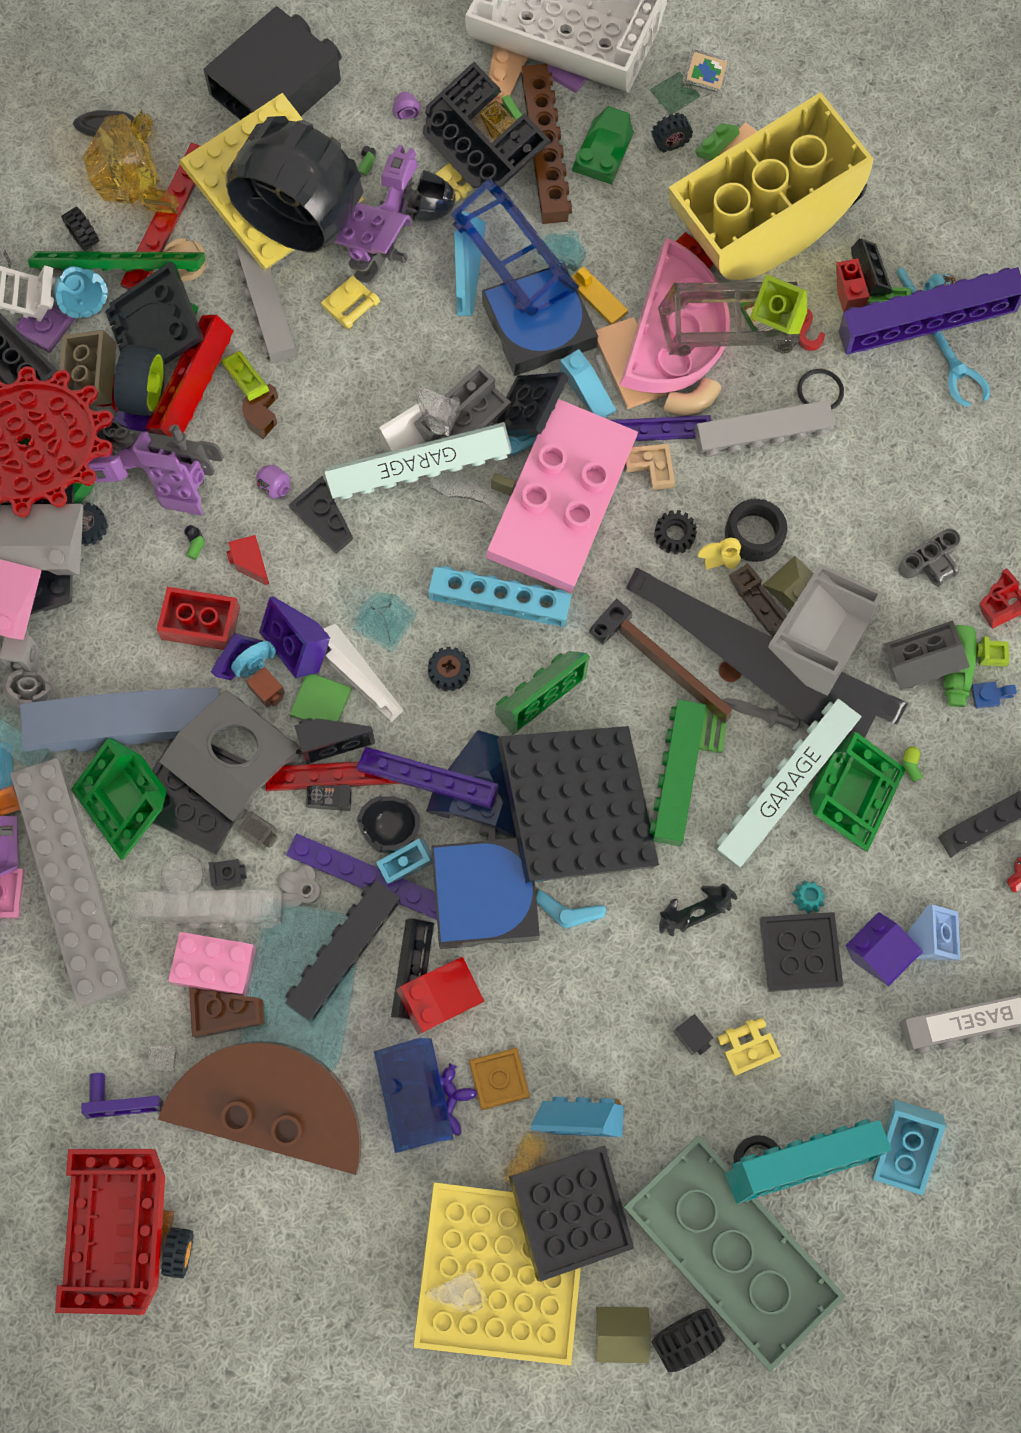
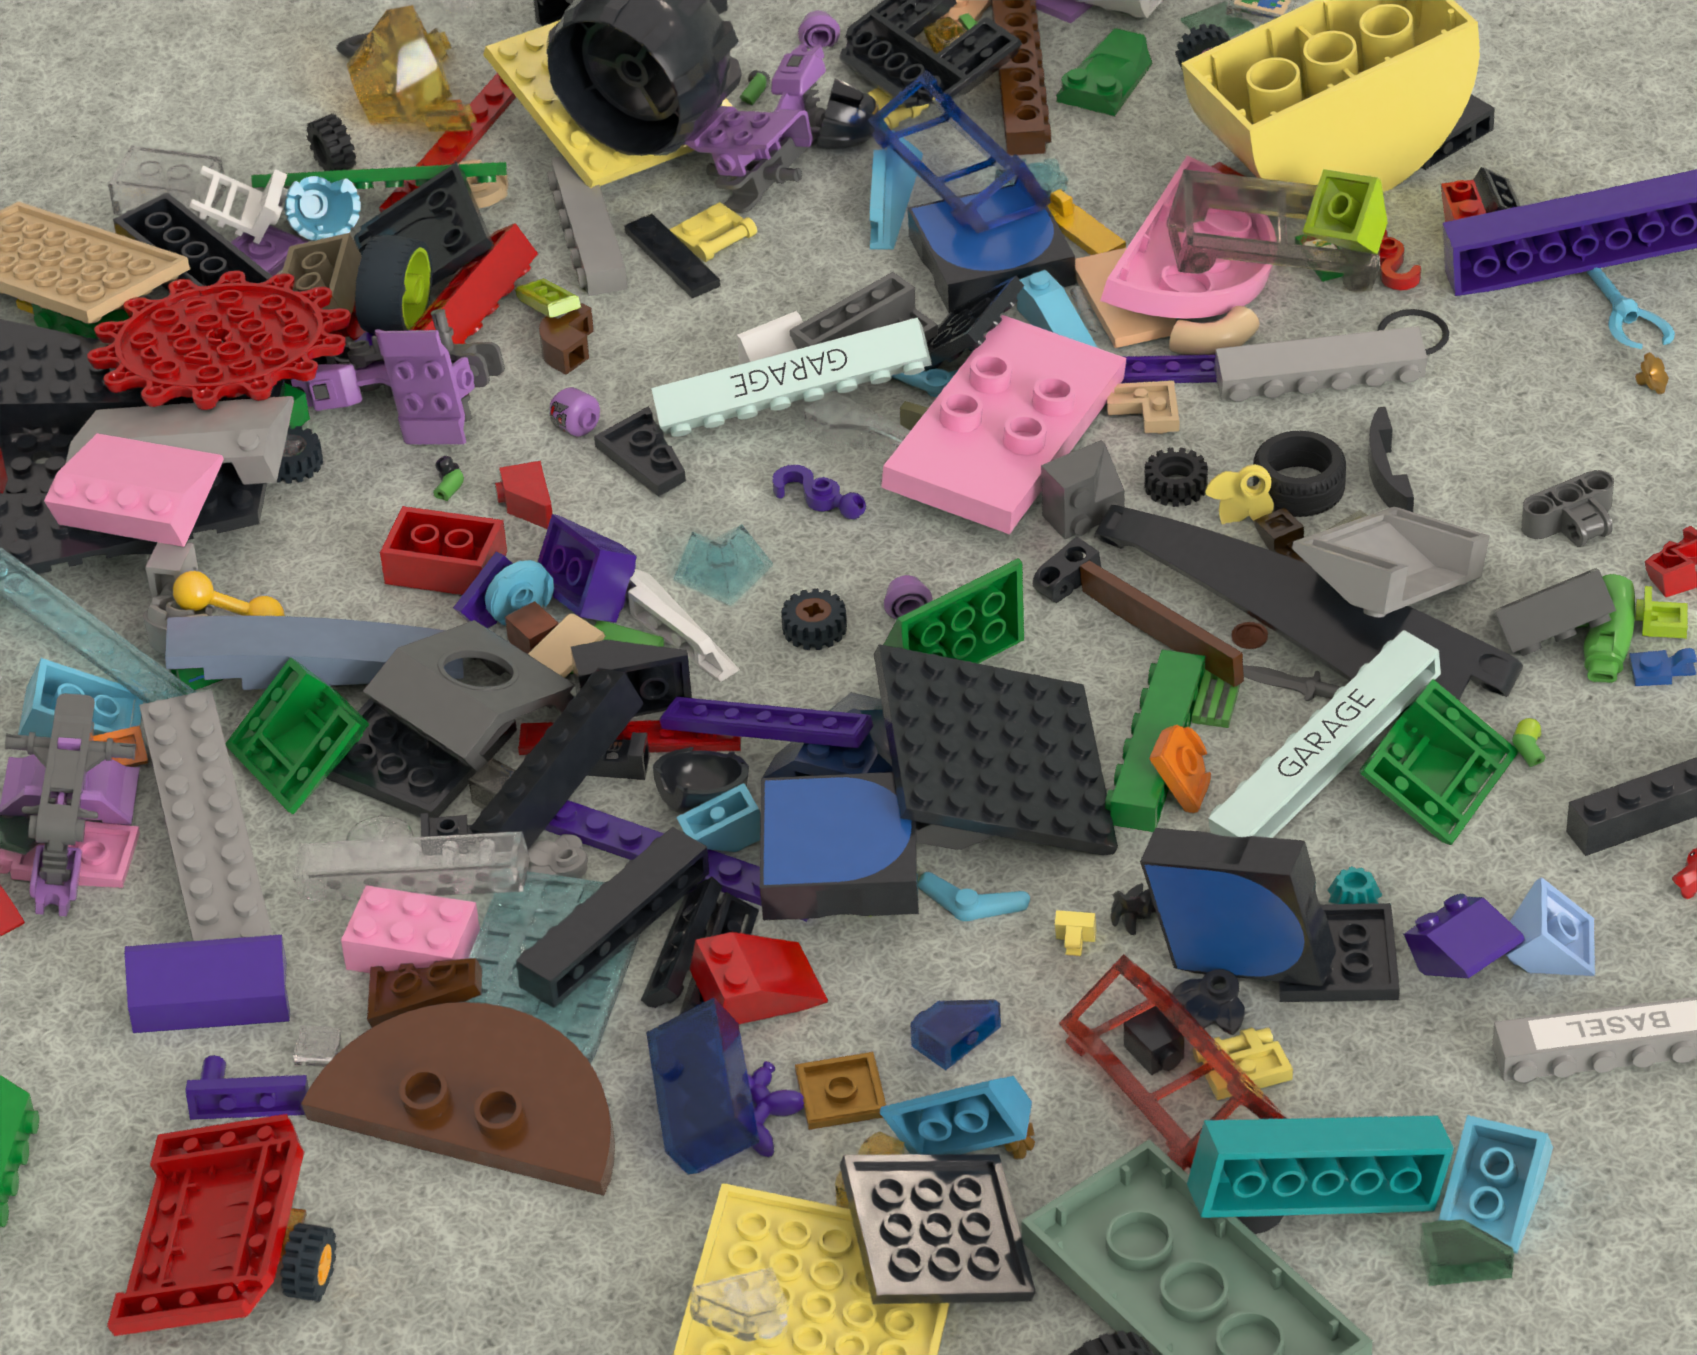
camera: 10 degrees right, 30 degrees down
clear slope [416,385,460,436] -> none
medium azure brick [428,566,572,627] -> none
none -> dark purple slope [124,934,290,1033]
none -> yellow piece [173,571,285,616]
none -> black brick [469,667,644,865]
none -> tan slope [528,613,606,678]
none -> black plate [624,214,721,299]
none -> black plate [641,877,723,1008]
none -> dark purple piece [772,465,866,520]
none -> medium lavender cone [884,575,933,620]
none -> clear blue slope [910,999,1001,1071]
none -> dark grey slope [1041,440,1125,539]
none -> light yellow tile [1055,910,1097,956]
none -> clear red windscreen [1058,954,1288,1171]
none -> tile [1140,828,1336,986]
none -> orange tile [1149,725,1211,813]
none -> black plate [1170,969,1245,1035]
none -> black slope [1368,406,1414,512]
none -> clear green slope [1420,1219,1514,1286]
none -> pearl gold plant [1635,352,1669,394]

